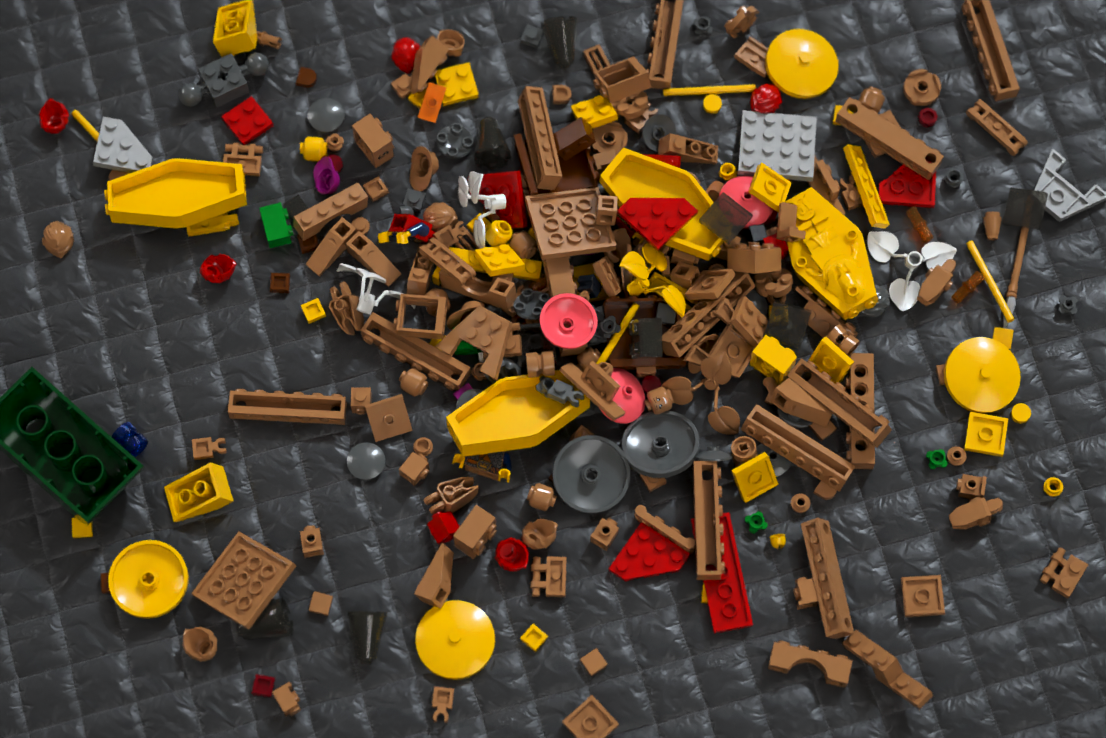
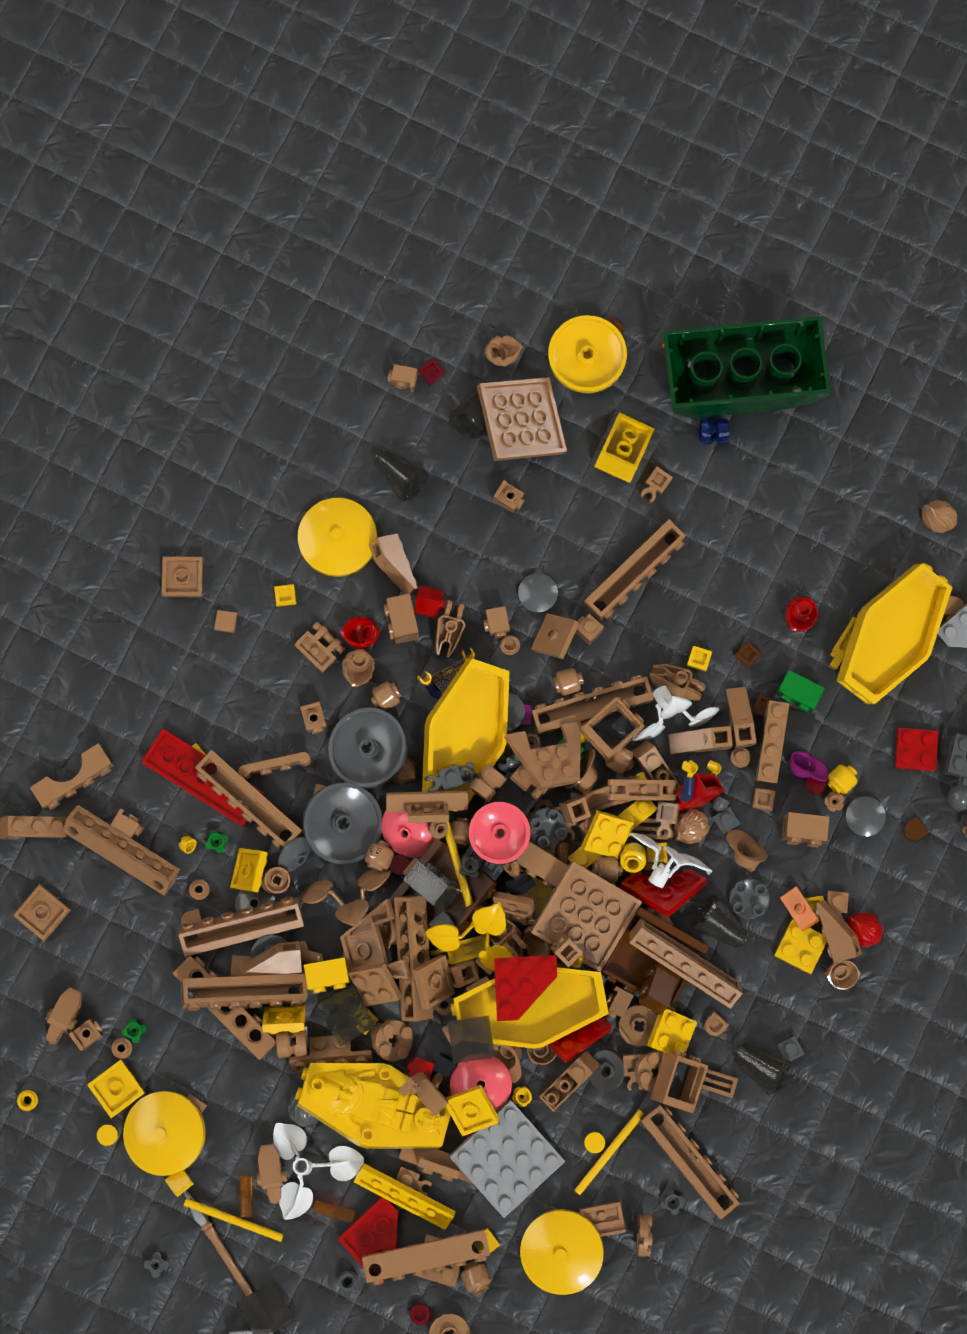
camera: 130 degrees right, 10 degrees up
medium nougat plate [223,143,263,176] -> none
medium nougat tile [309,591,333,616] -> none
medium nougat plate [432,687,454,723] -> none
red plate [608,522,690,581] -> none
medium nougat brick [727,242,781,274] -> none
red hair [750,84,783,114] -> none
medium nougat cone [983,212,1002,240] -> none

